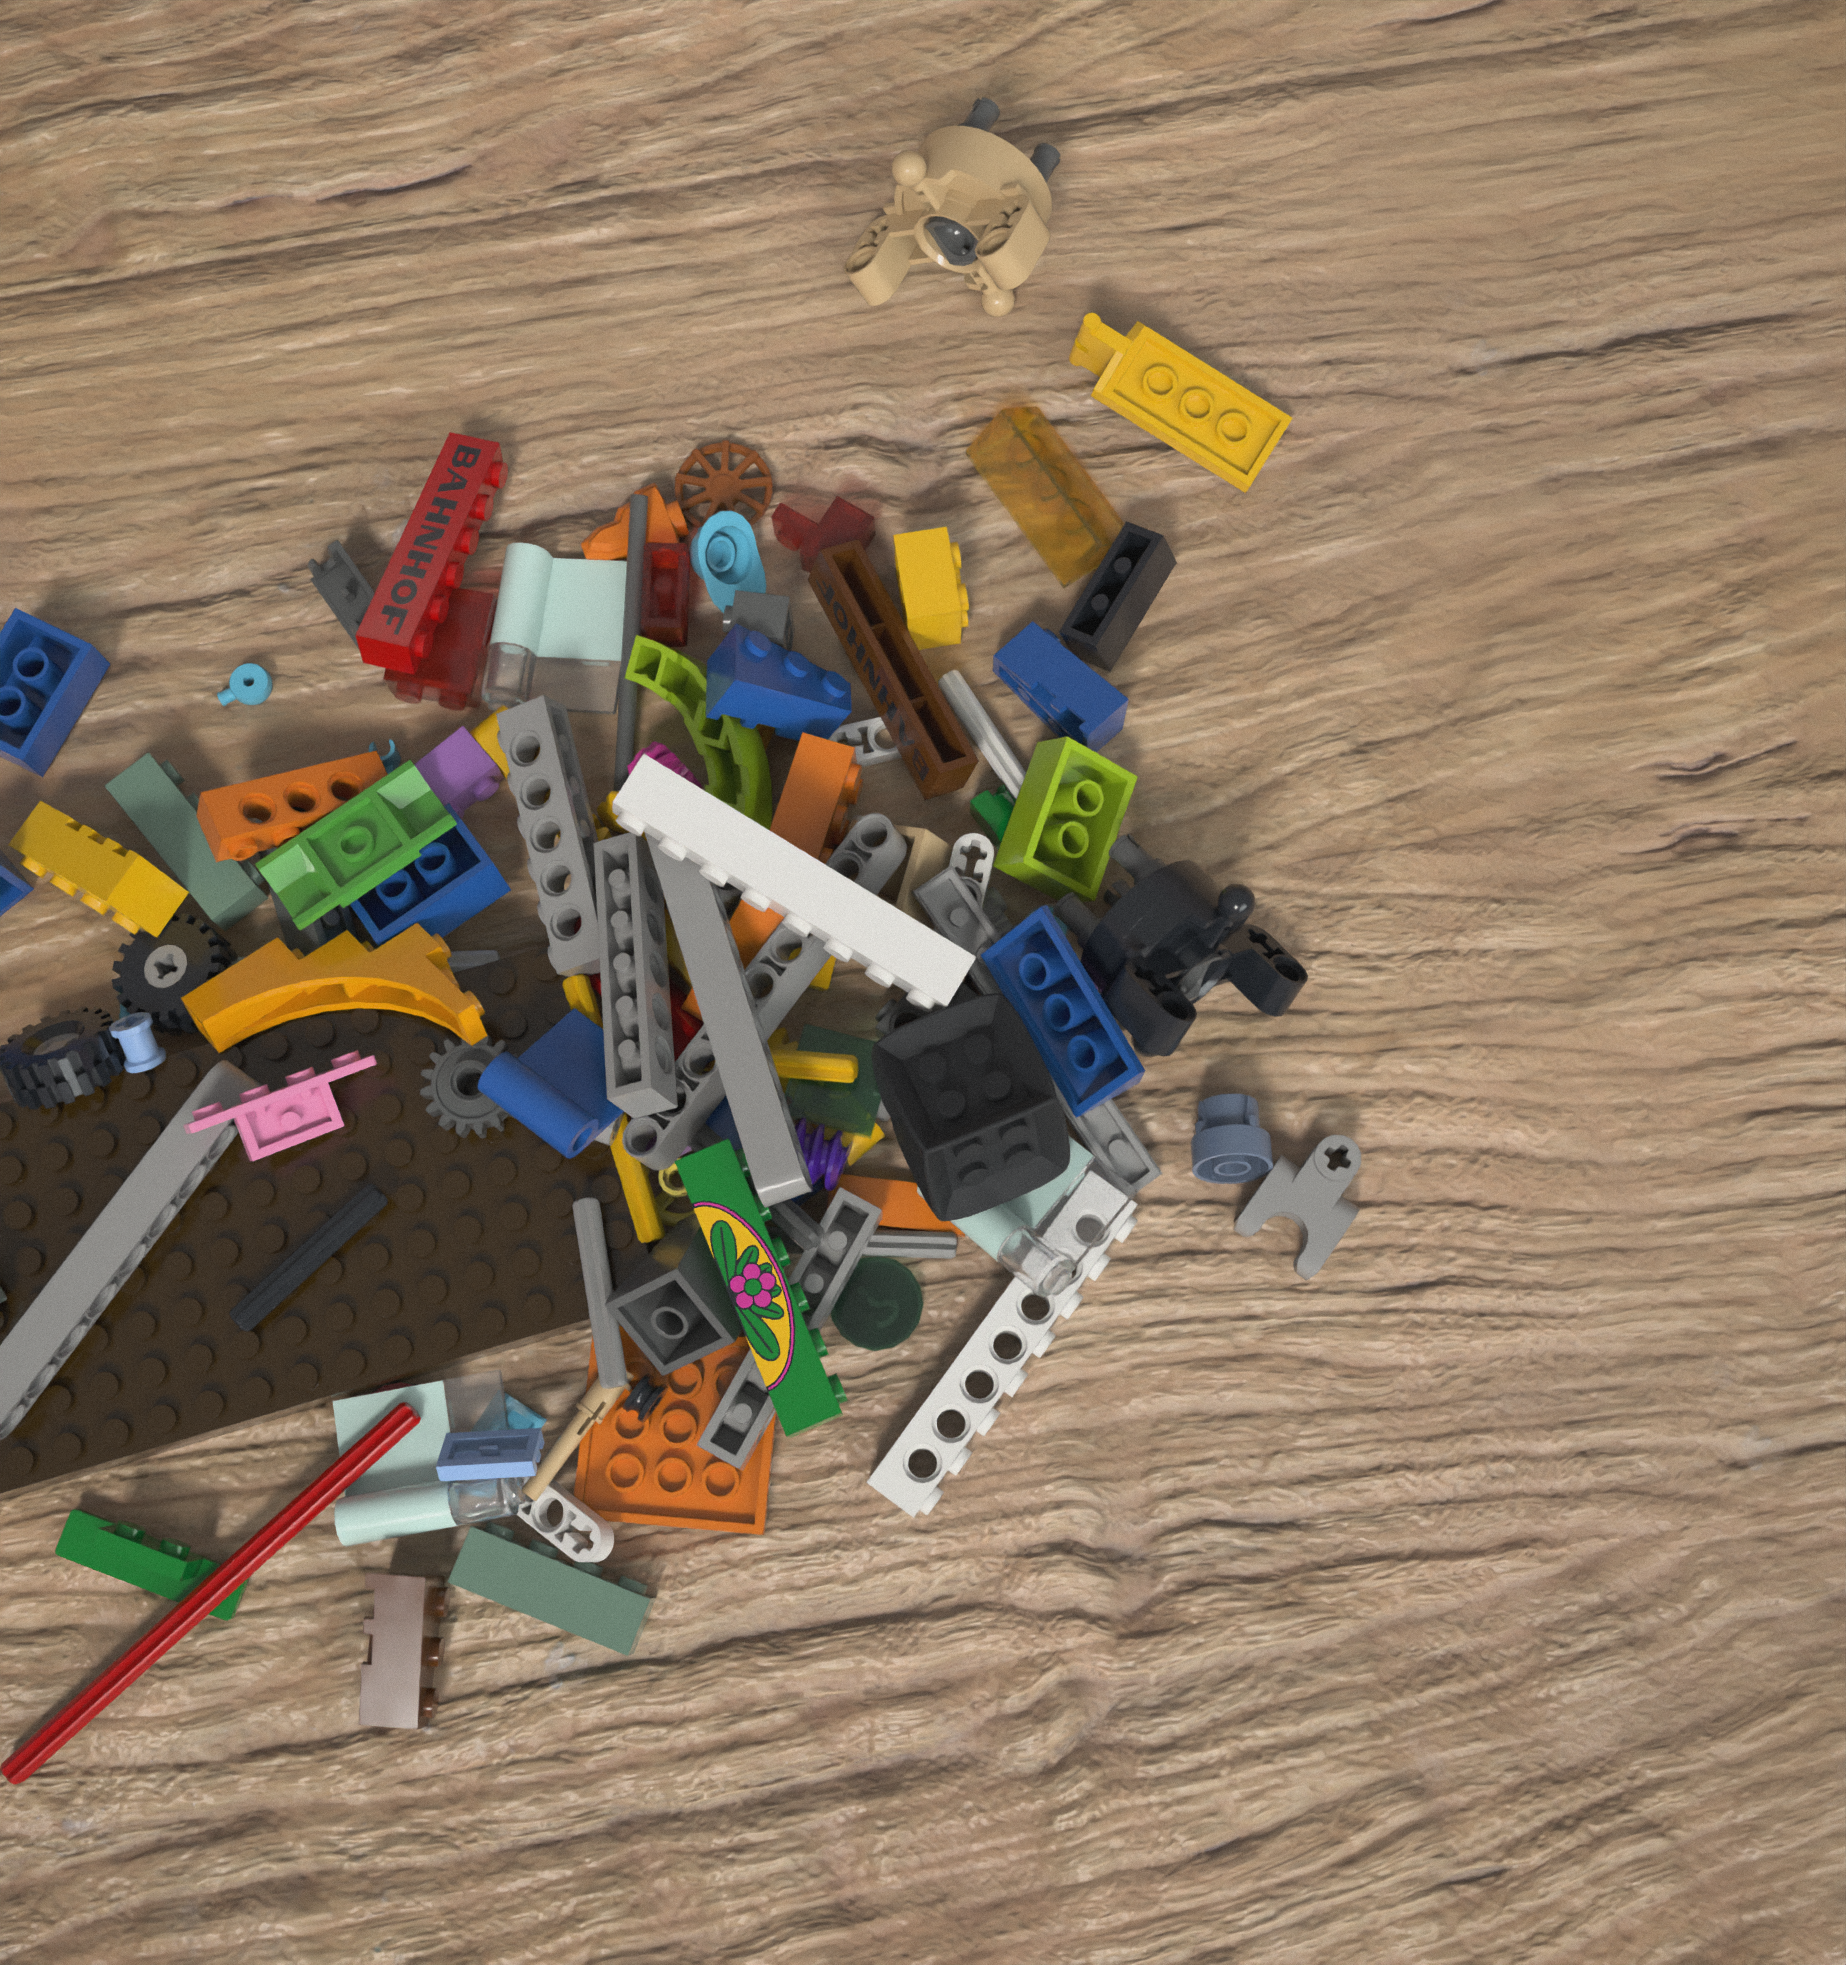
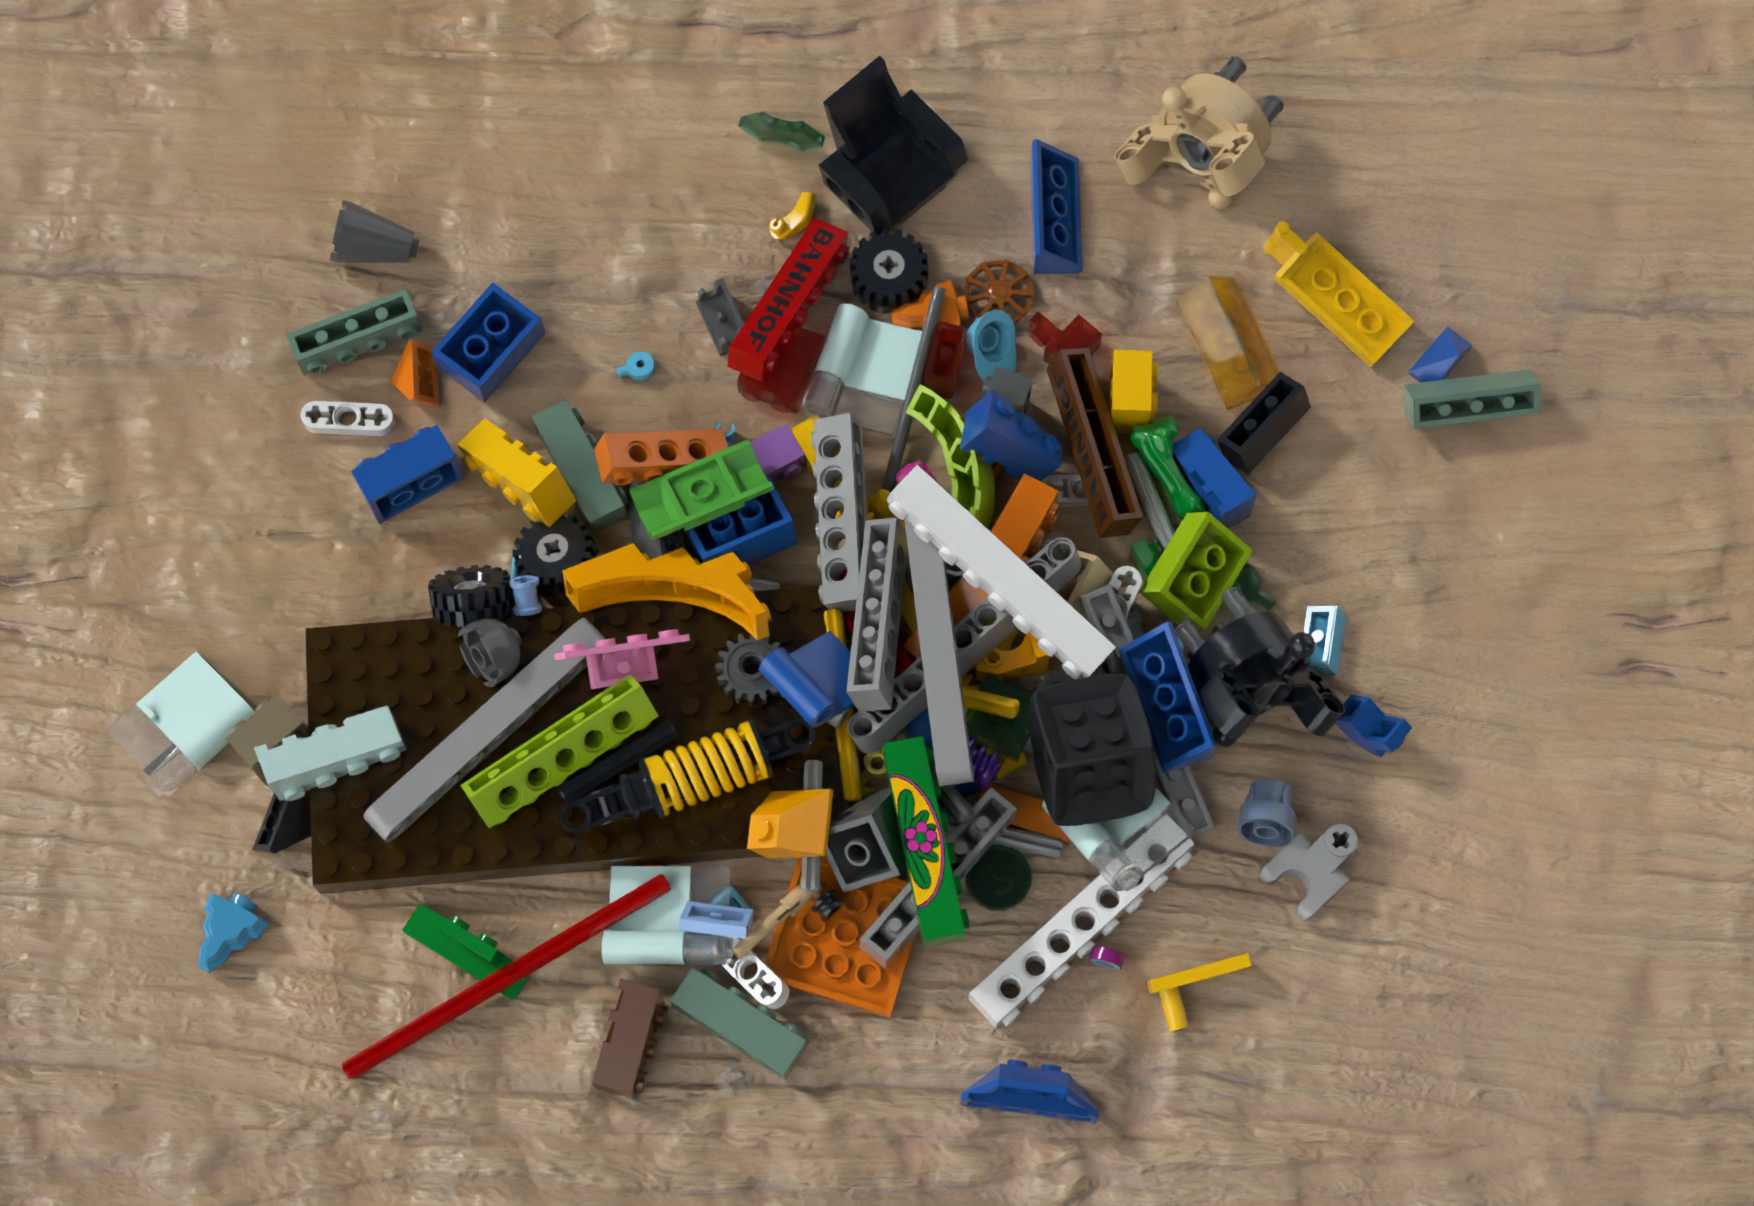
camera: 10 degrees right, 5 degrees down
none -> dark grey cylinder [458,619,521,687]
none -> lime brick [460,674,659,828]
none -> piece [560,718,815,833]
none -> clear green tile [738,111,825,151]
none -> light orange slope [747,789,833,859]
none -> yellow arm [769,192,816,240]
none -> black piece [819,56,969,236]
none -> black wheel [850,228,928,313]
none -> blue wedge [960,1060,1099,1124]
none -> light orange tile [971,632,1049,683]
none -> blue slope [1030,139,1082,274]
none -> magenta tile [1089,946,1125,970]
none -> green hair [1131,415,1205,520]
none -> yellow piece [1146,953,1252,1031]
none -> clear green rock [1231,563,1277,611]
none -> medium azure slope [1304,606,1346,675]
none -> blue brick [1335,694,1412,757]
none -> sand green brick [1404,369,1541,429]
none -> blue slope [1408,326,1473,383]

